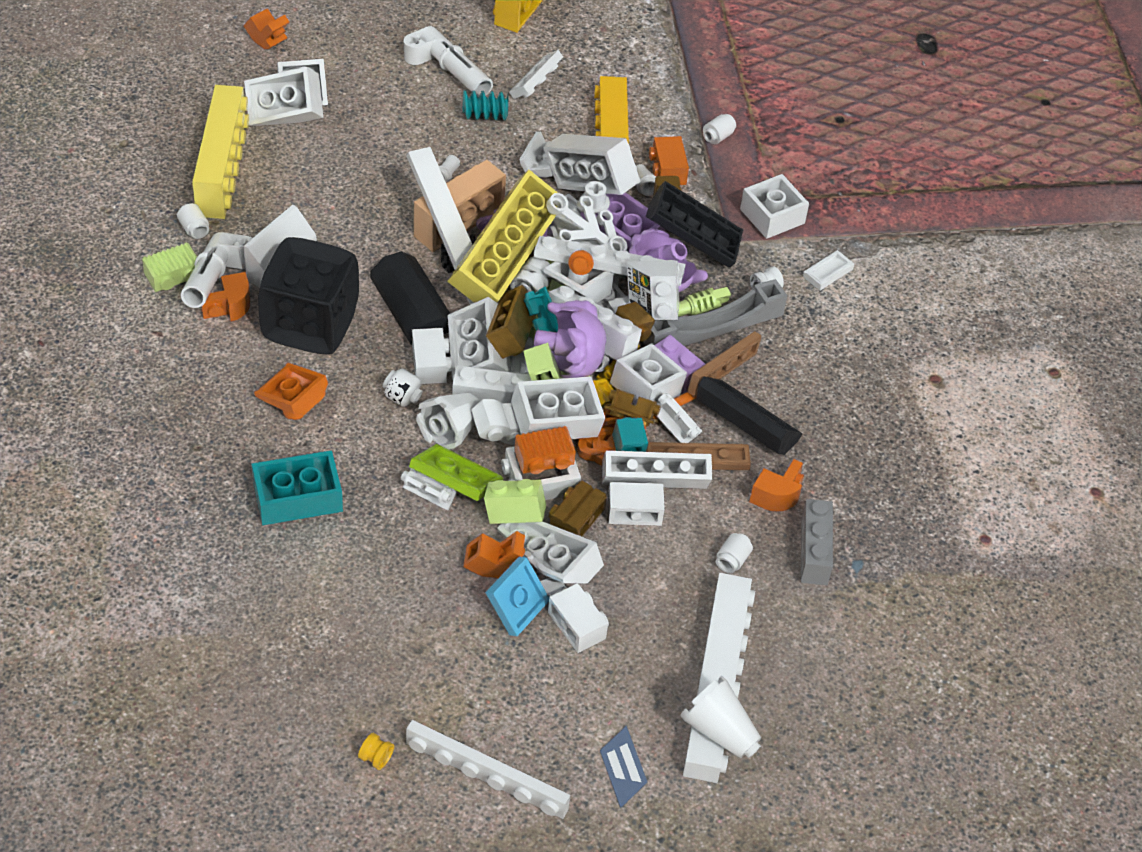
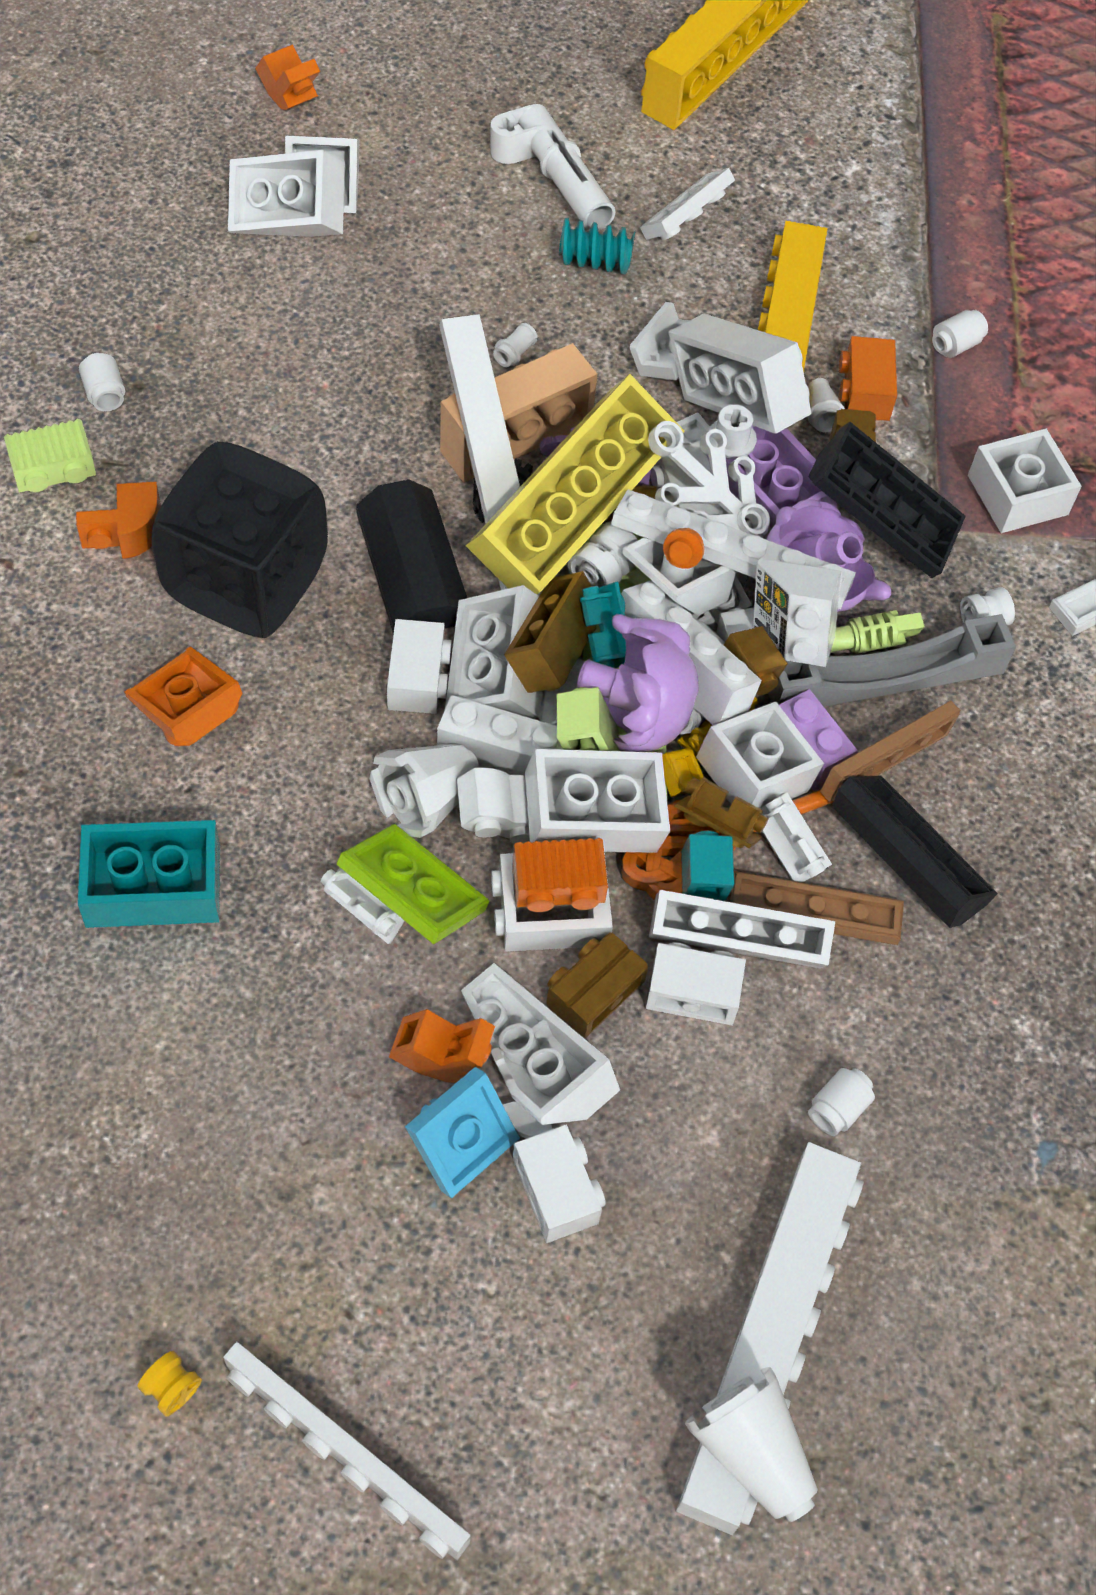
camera: 10 degrees right, 10 degrees up
white piece [181,232,252,308] -> none
light yellow brick [193,85,249,219] -> none
white slope [244,205,317,288] -> none
white head [382,368,423,407] -> none
yellowish green brick [484,479,546,524] -> none
sand blue sticker [600,726,648,808] -> none
orange brick [749,459,804,512] -> none
light grey brick [801,499,833,586] -> none

